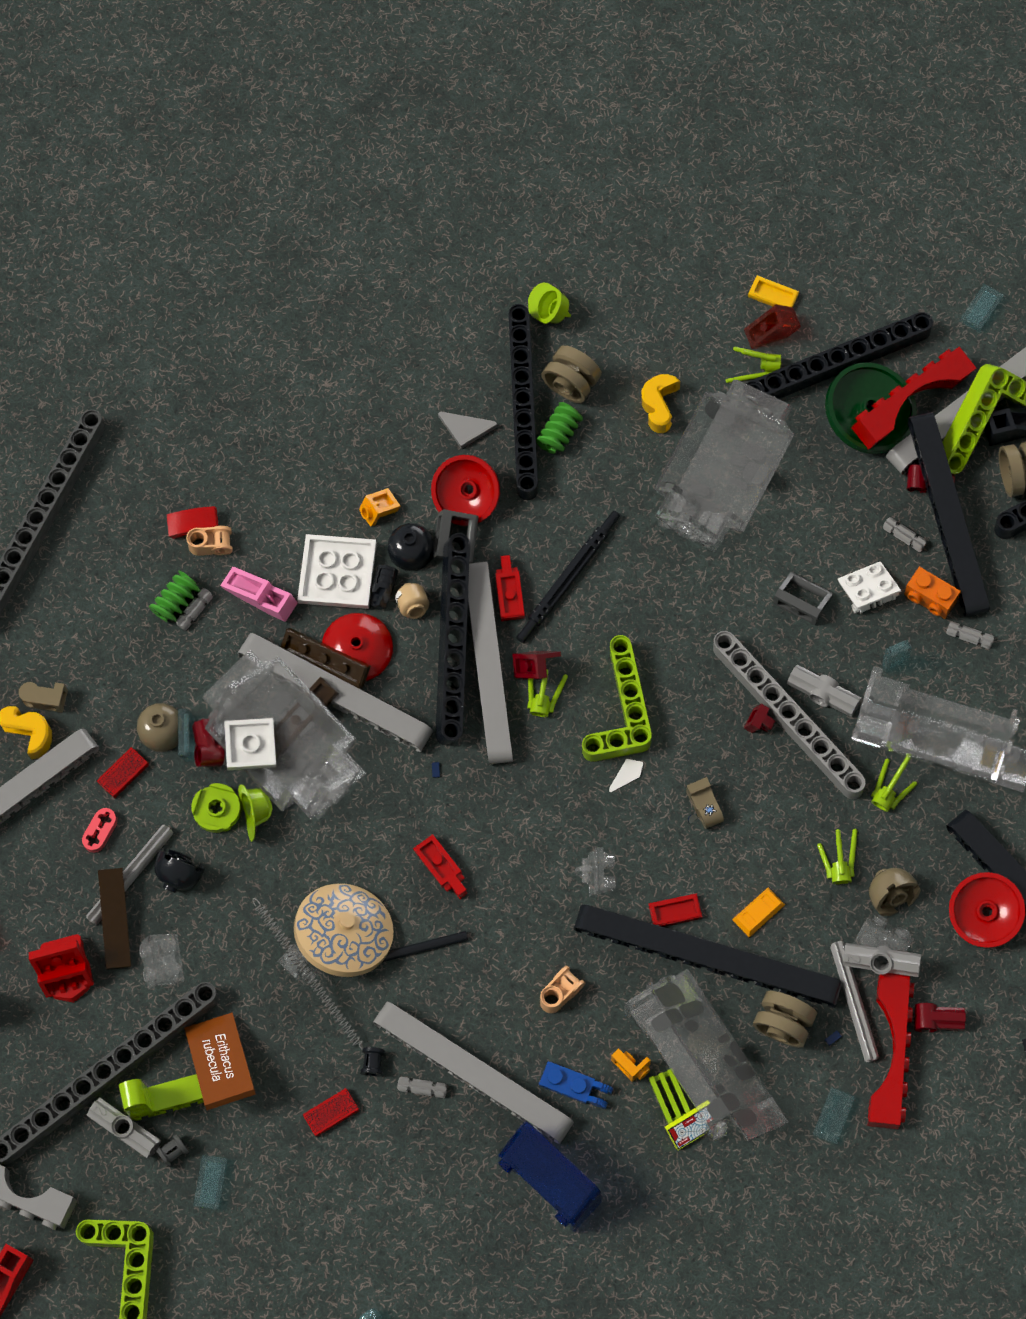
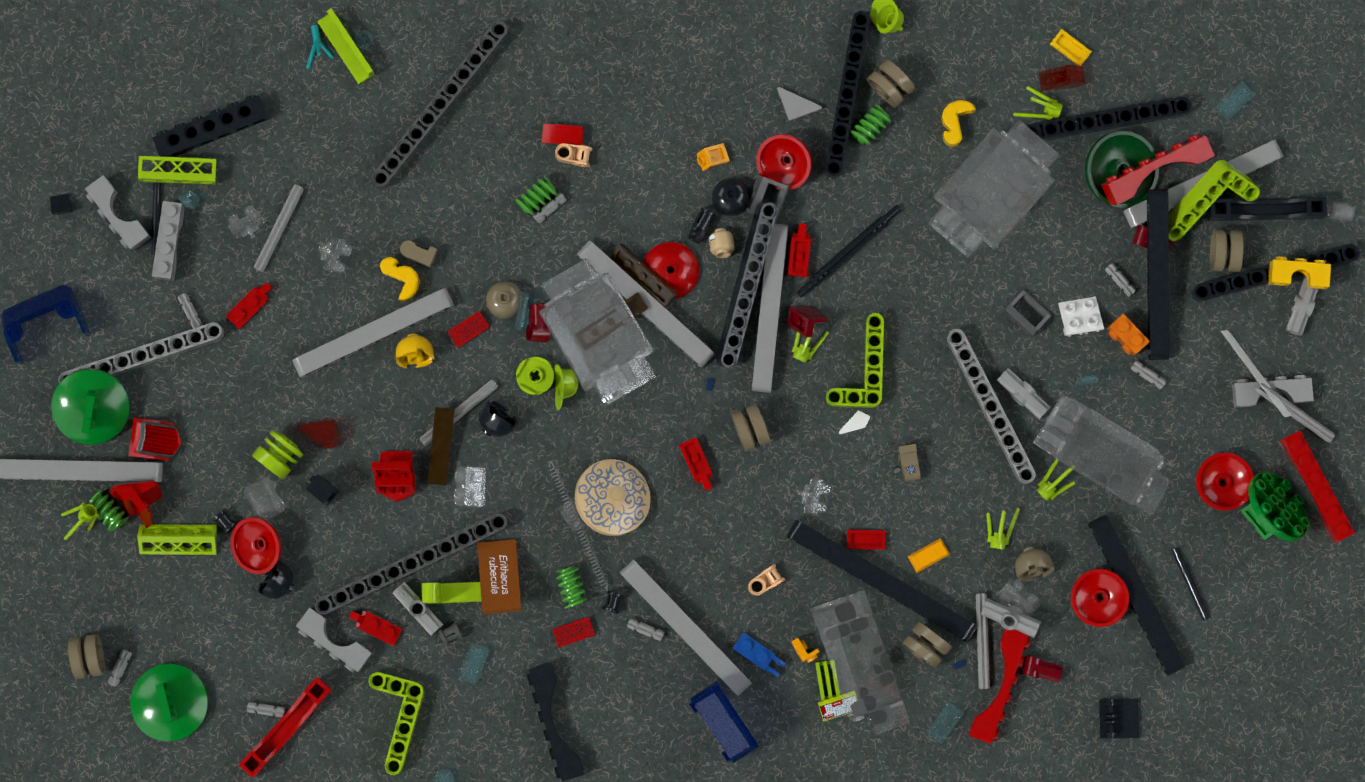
camera: 10 degrees right, 15 degrees up
coral beam [82,808,117,853] -> none
bright pink slope [220,567,298,622] -> none
white tile [224,718,276,770] -> none
white plate [297,534,377,609] -> none
black bar [382,931,468,962] -> none
dark red tile [743,703,775,733] -> none
none -> red hinge [349,611,403,646]
none -> yellow cylinder [396,334,434,368]
none -> black arch [526,663,585,782]
none -> bright green piece [555,567,587,609]
none -> dark tan wheel [731,403,771,452]

